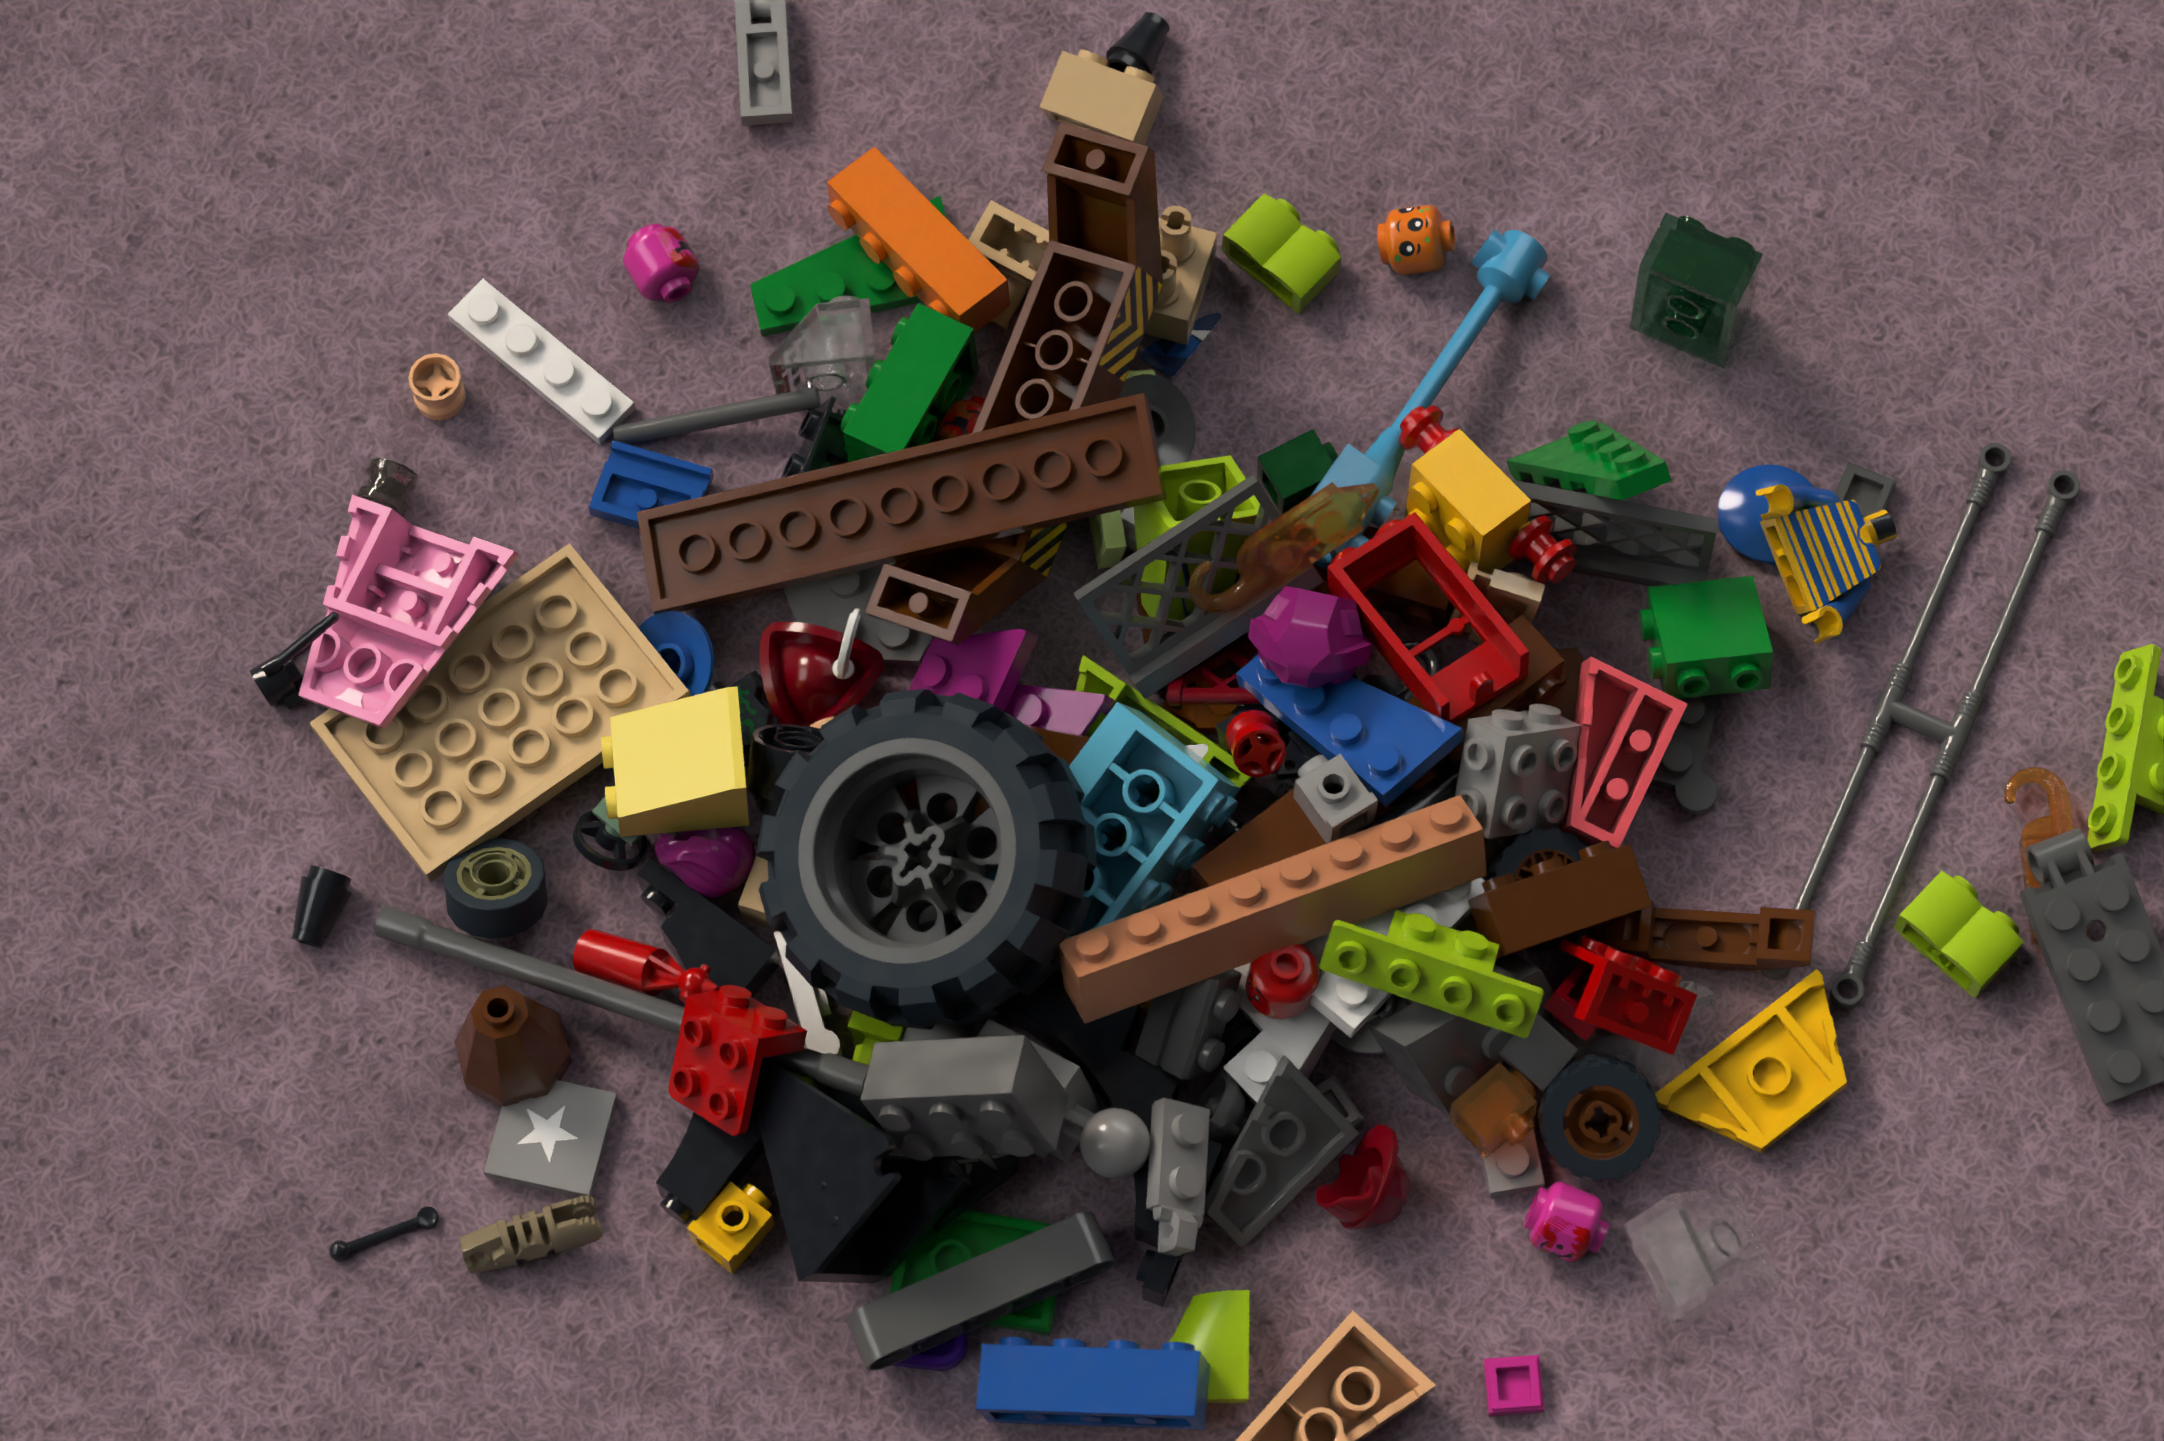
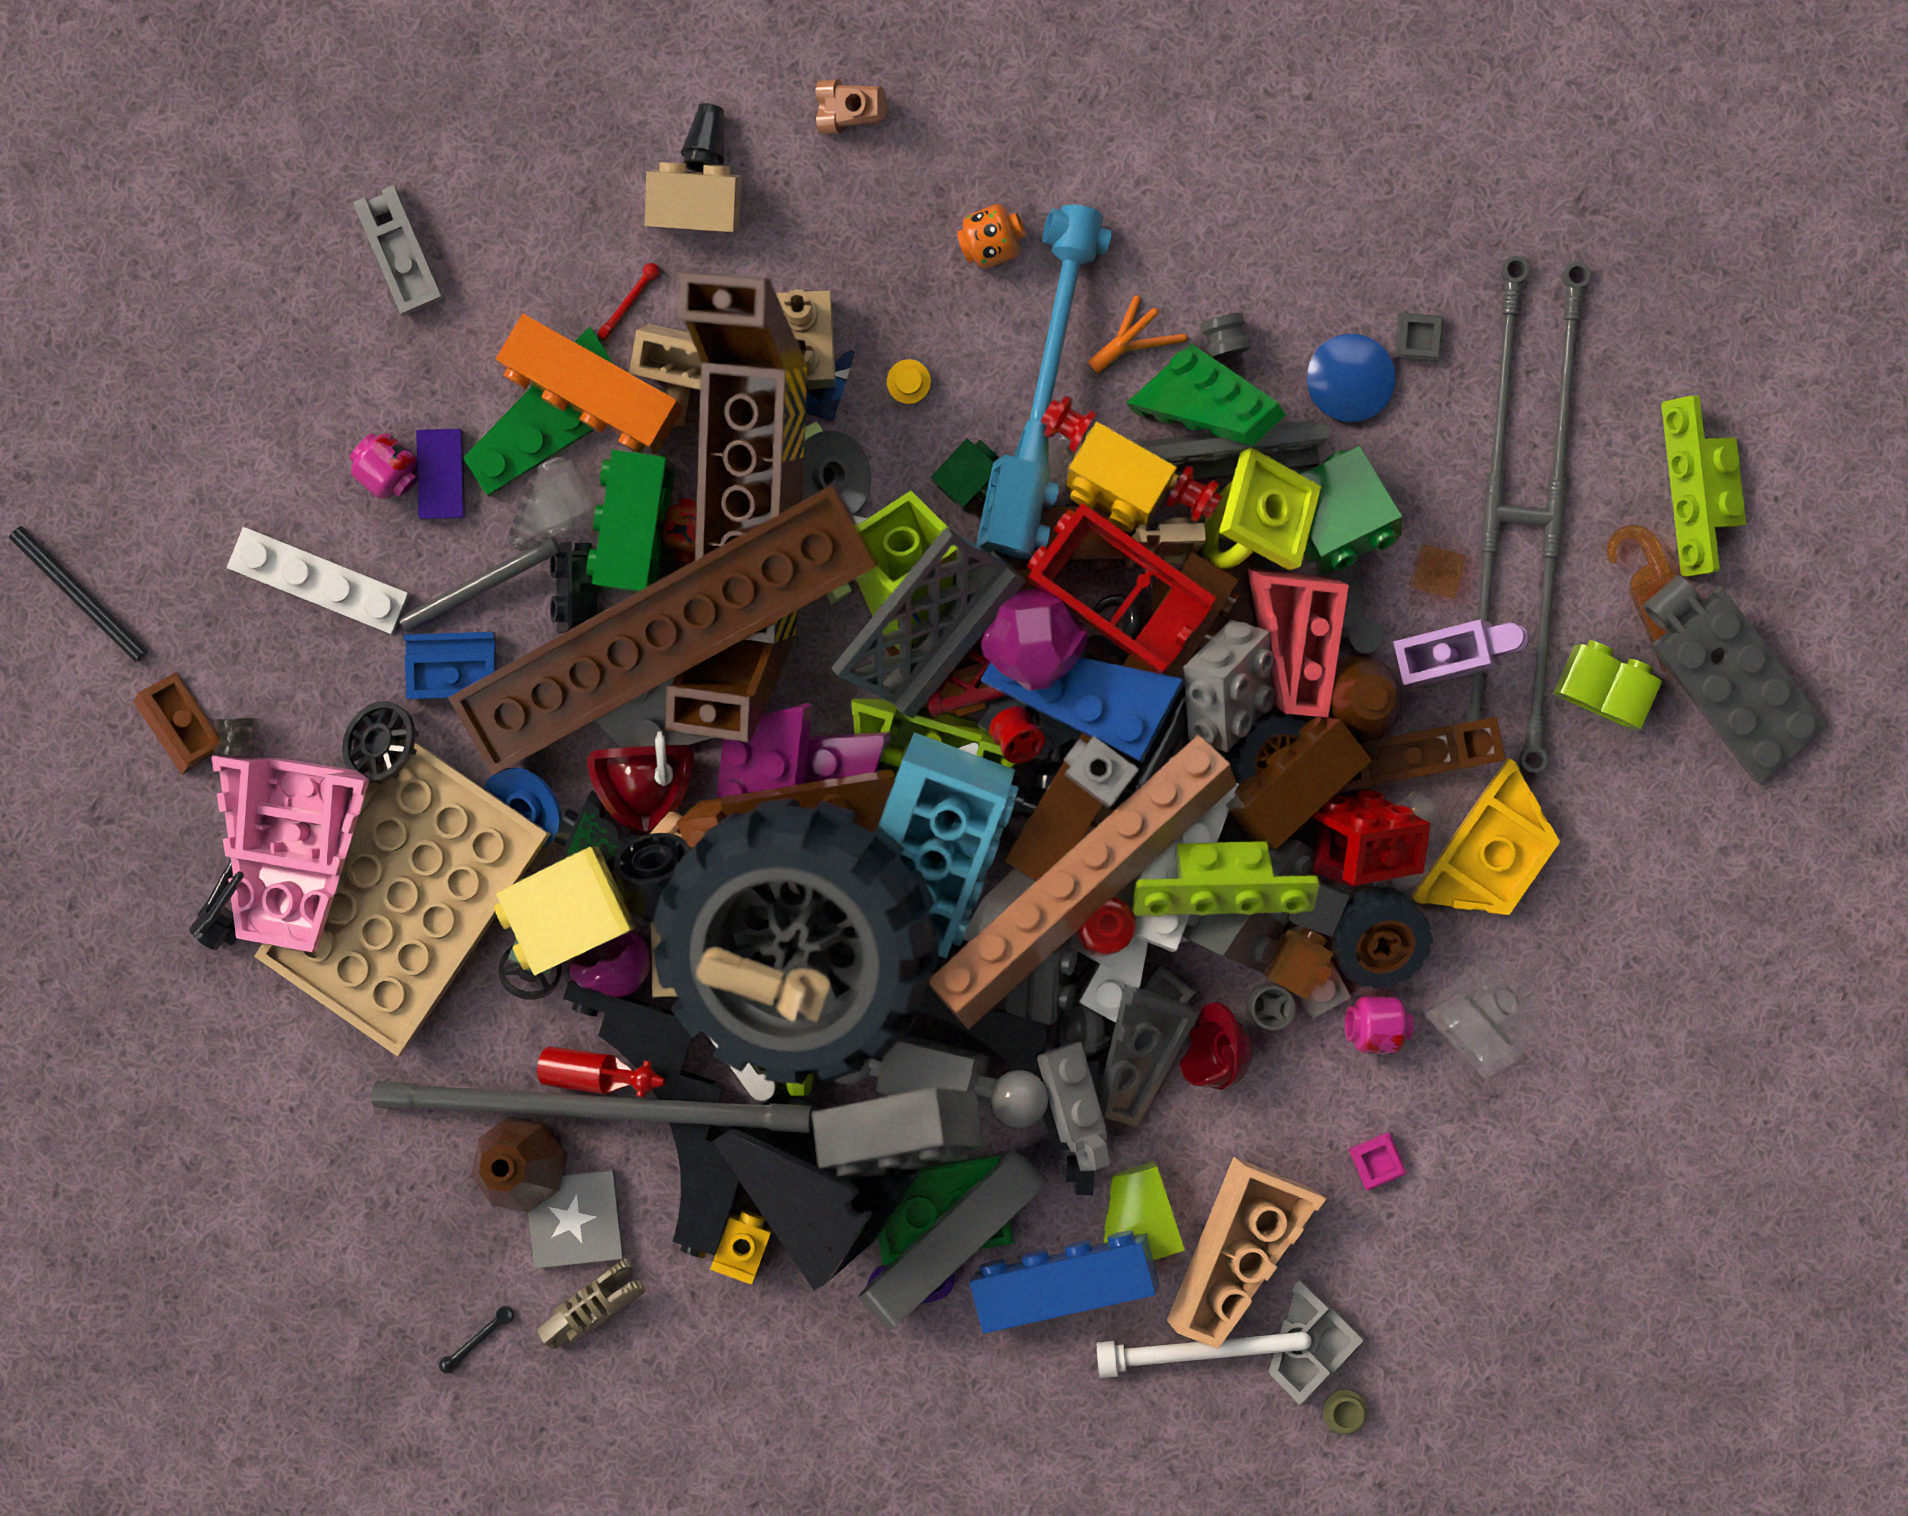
camera: 25 degrees left, 20 degrees up
black cone [291,865,352,949] -> none
light nougat wheel [409,353,466,421] -> none
black wheel [443,838,548,939] -> none
red bracket [668,985,807,1136] -> none
clear orange plate [1188,482,1379,614] -> none
lime brick [1221,193,1342,313] -> none
clear green brick [1630,213,1763,369] -> none
torso [1756,484,1897,645] -> none
none -> black bar [9,526,149,663]
none -> dark orange slope [133,672,225,774]
none -> black wheel [342,701,419,785]
none -> dark purple tile [416,429,465,520]
none -> red hinge [597,263,660,341]
none -> tan piece [697,948,830,1023]
none -> nougat plate [816,79,888,134]
none -> yellow plate [887,359,931,404]
none -> orange plant [1087,295,1188,374]
none -> dark grey wheel [1200,313,1251,359]
none -> neon yellow tile [1201,448,1321,570]
none -> dark grey wheel [1247,983,1296,1030]
none -> reddish brown cone [1320,655,1402,743]
none -> lavender brick [1394,619,1529,688]
none -> clear orange tile [1410,544,1466,599]

